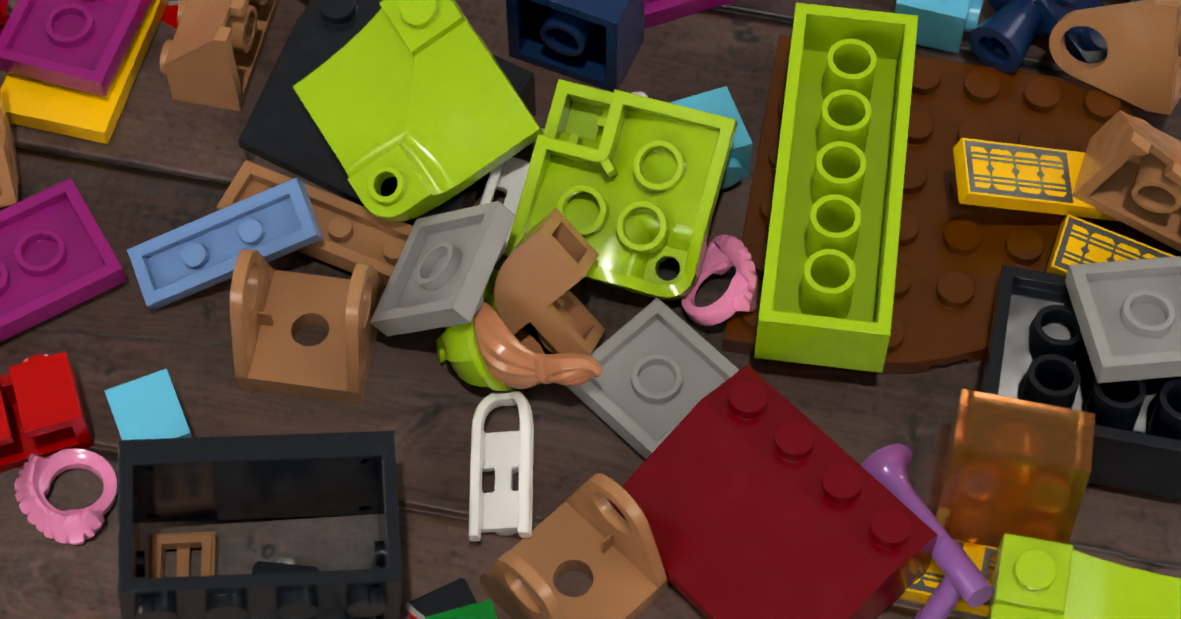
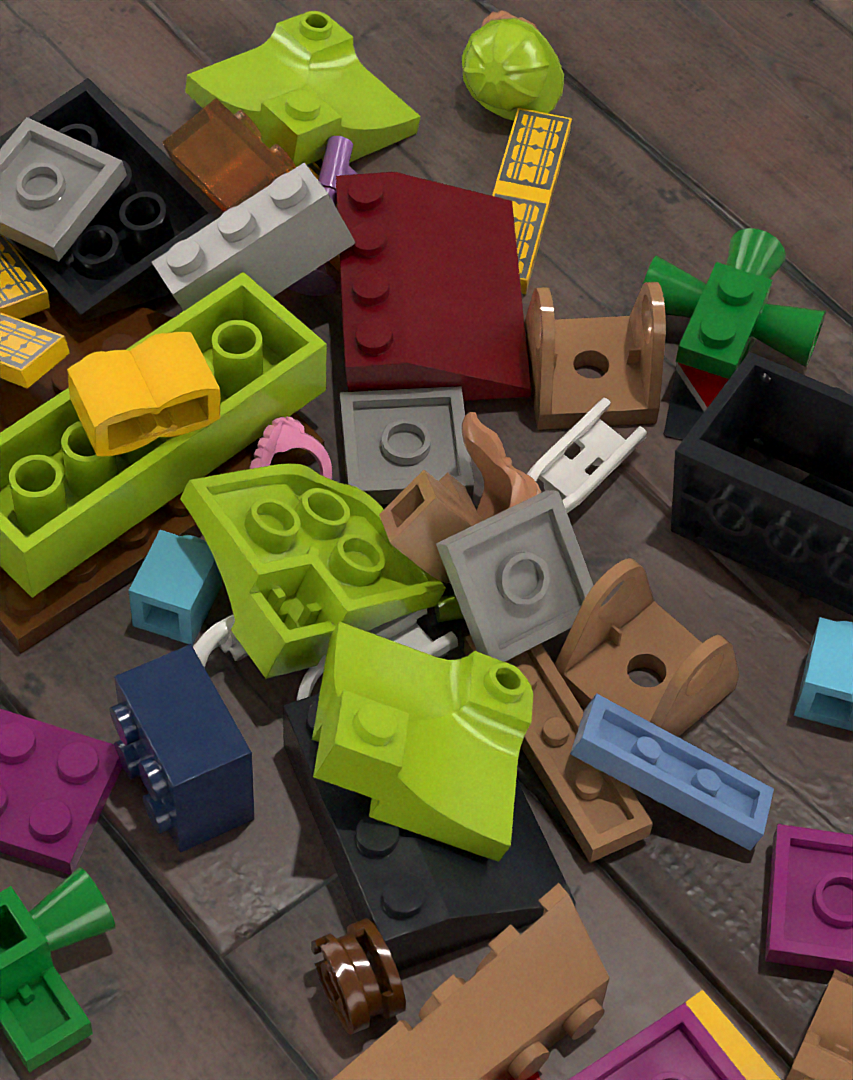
camera: 145 degrees left, 5 degrees down
none -> yellow brick [67,332,220,456]
none -> light grey brick [152,163,356,311]

